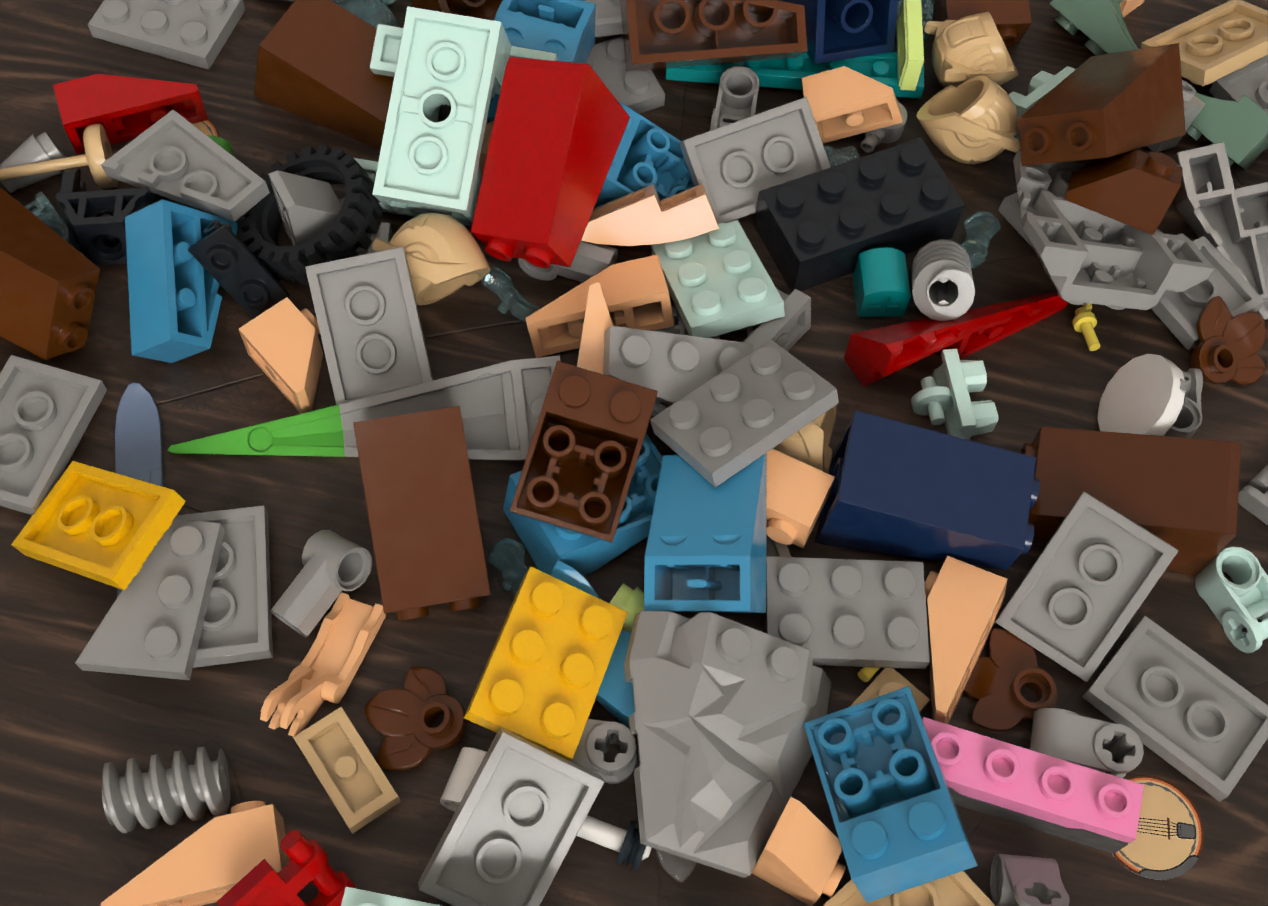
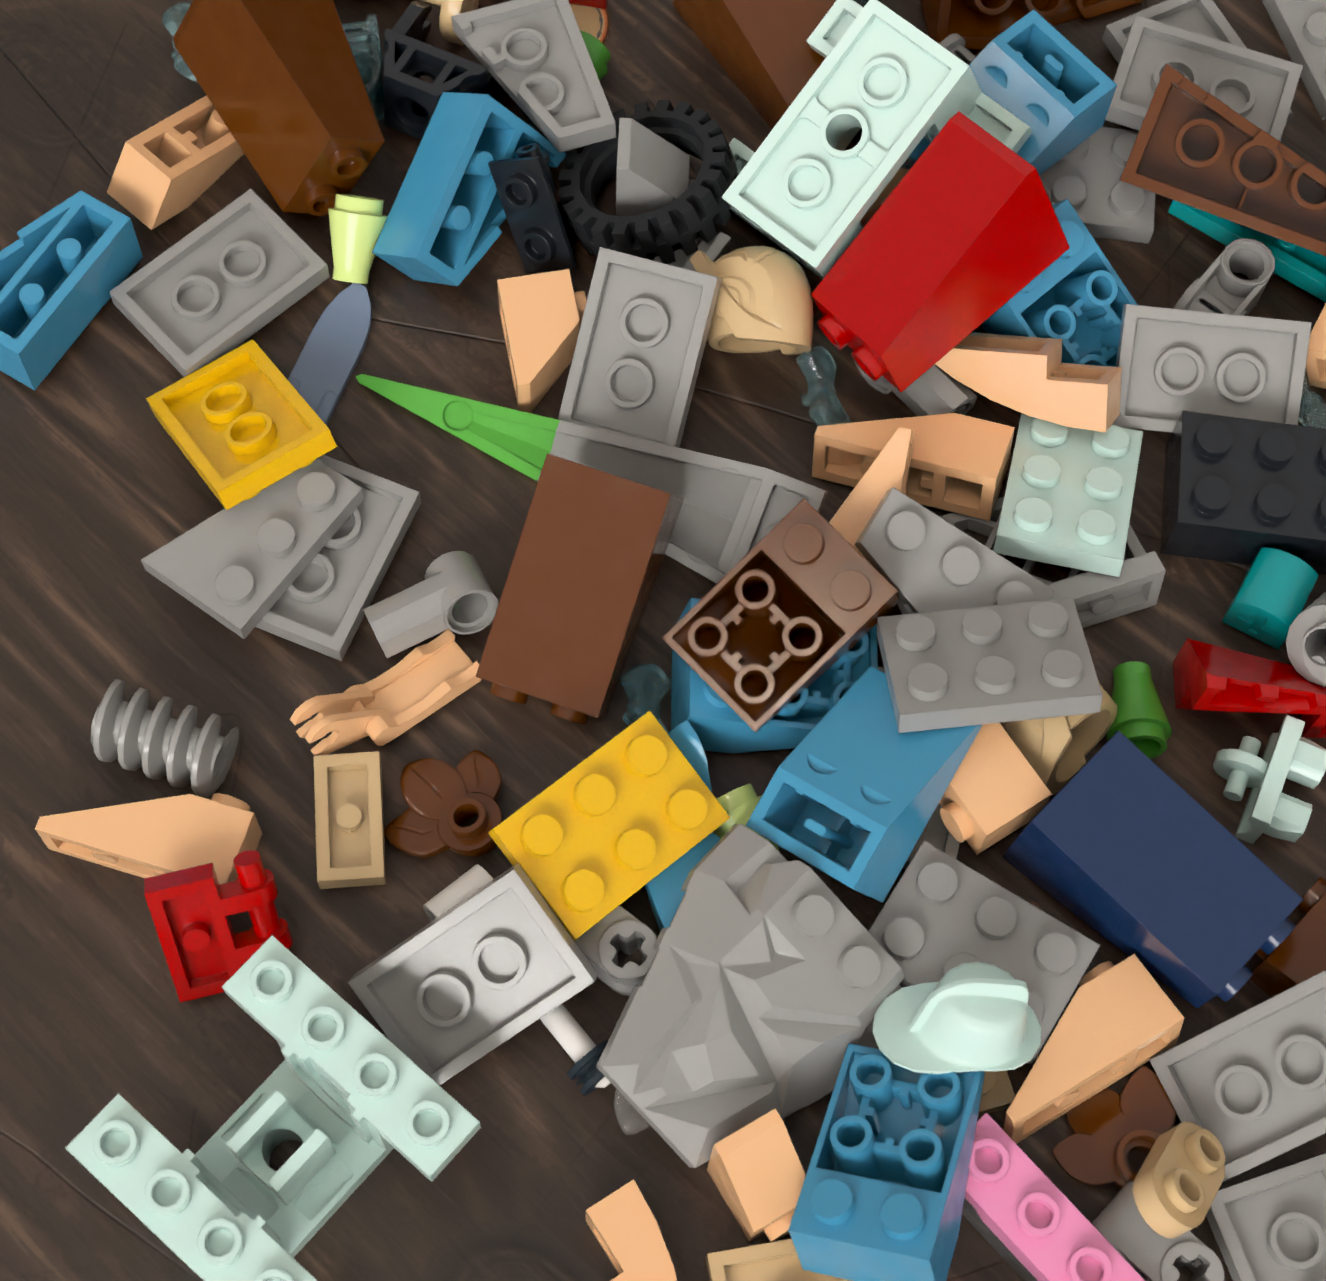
camera: 30 degrees right, 5 degrees up
none -> yellowish green cone [328,193,388,284]
none -> light aqua piece [873,962,1041,1074]
none -> bright green cone [1107,661,1172,759]
none -> tan plate [1133,1122,1225,1239]

